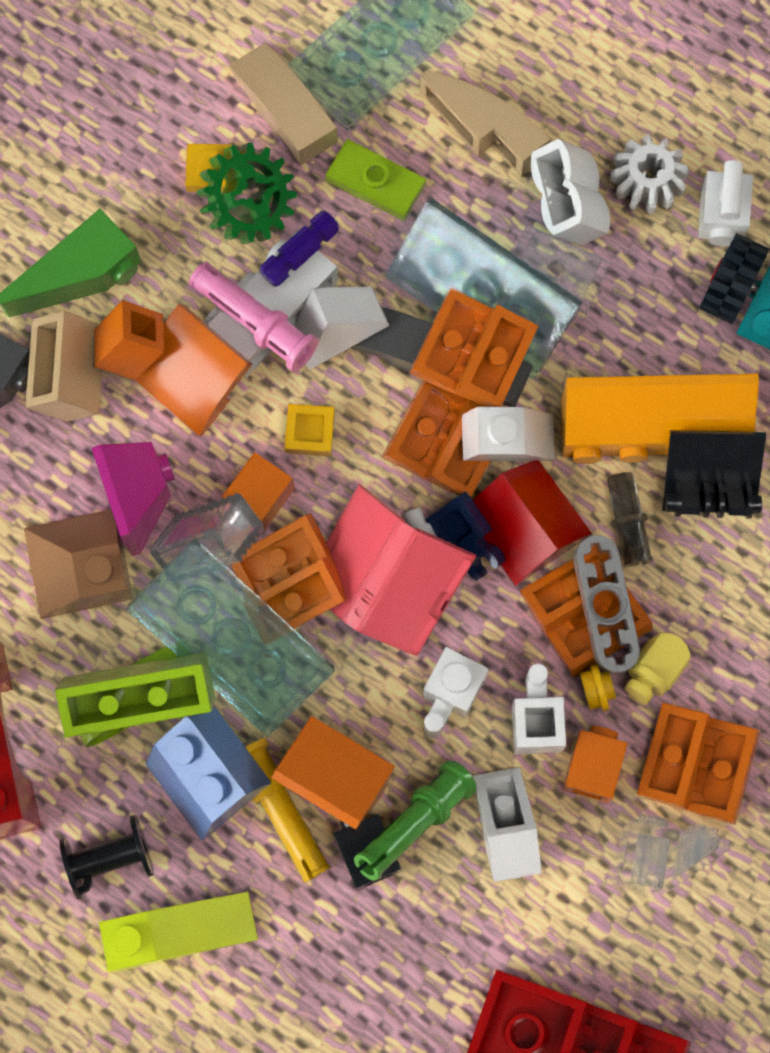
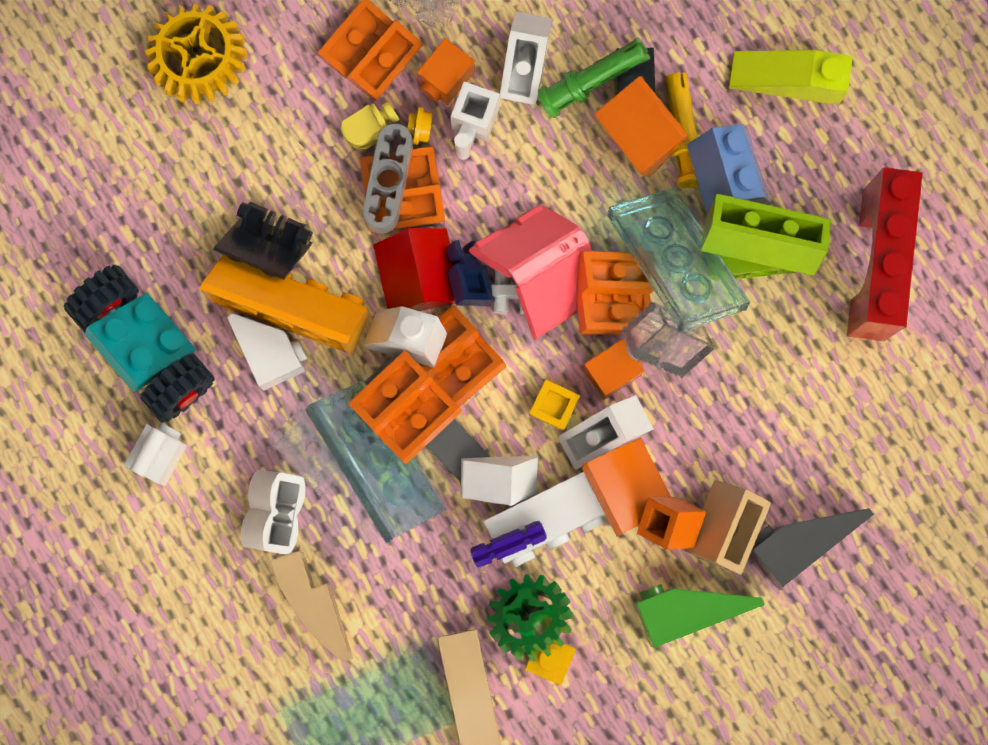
camera: 160 degrees left, 5 degrees up
medium nougat slope [24,509,134,619] -> none
black piece [59,815,154,900] -> none
dark pink slope [91,442,175,556] -> none
bright pink pin [189,261,319,372] -> none
lime plate [325,138,426,222] -> none
white brick [423,647,489,739] -> none
clear smoke axle [607,472,653,567] -> none
white gear [610,133,689,215] -> none
none -> white slope [227,314,307,391]
none -> white slope [558,395,654,471]

